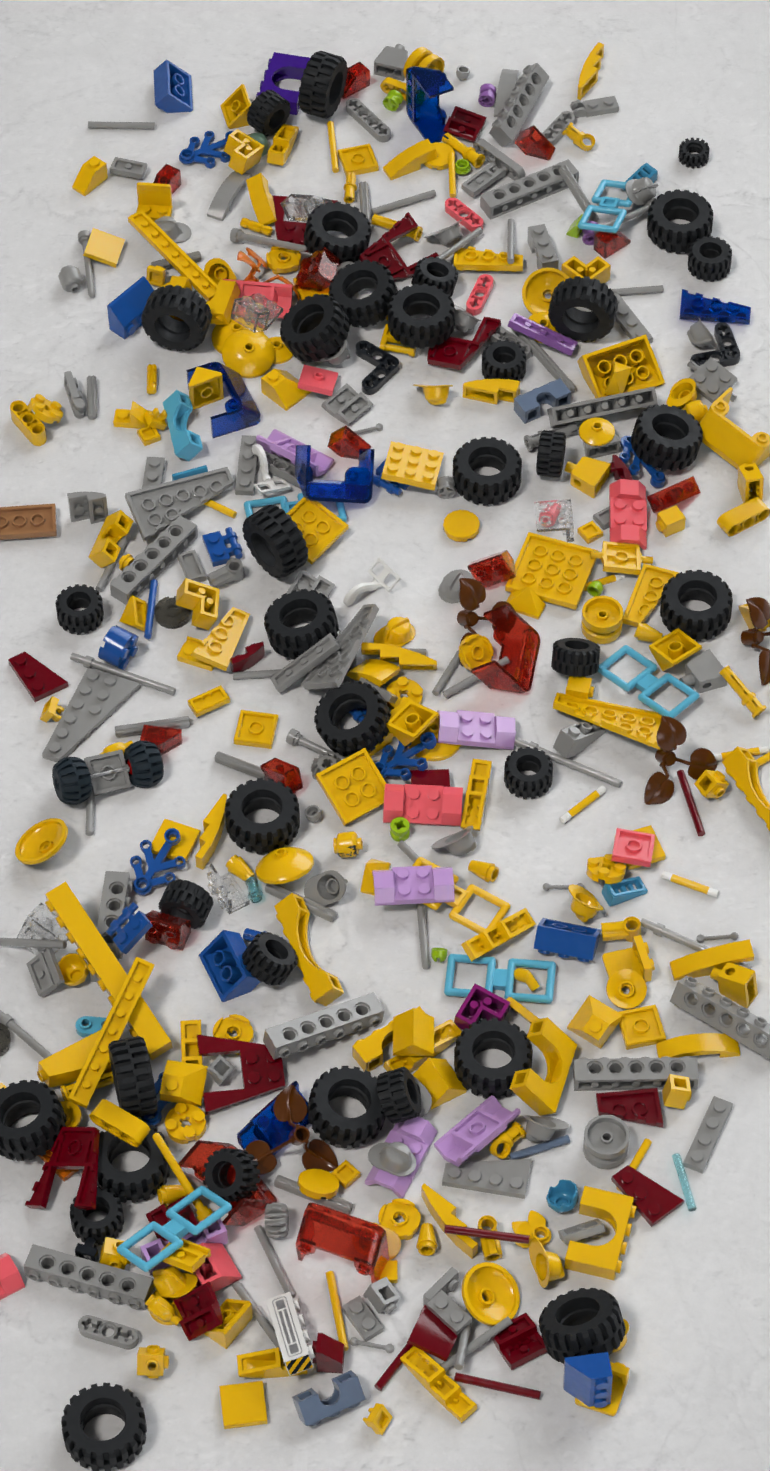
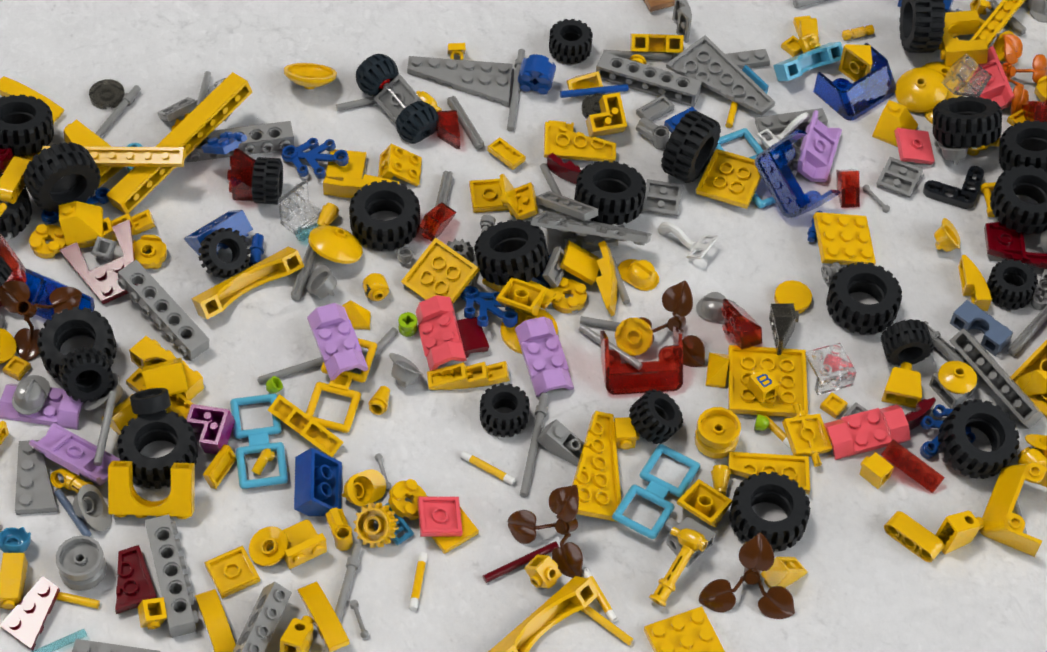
camera: 70 degrees right, 0 degrees up
dark red wing [8,652,69,702] -> none
yellow slope [567,995,623,1049] -> none
none -> light grey bar [93,391,117,466]
none -> black tyre [130,388,171,415]
none -> yellow gear [353,502,399,548]
none -> yellow bracket [378,144,422,186]
none -> yellow bracket [498,174,538,220]
none -> yellow plant [670,527,708,552]
none -> yellow brick [747,368,780,404]
none -> clear smoke slope [769,303,799,355]

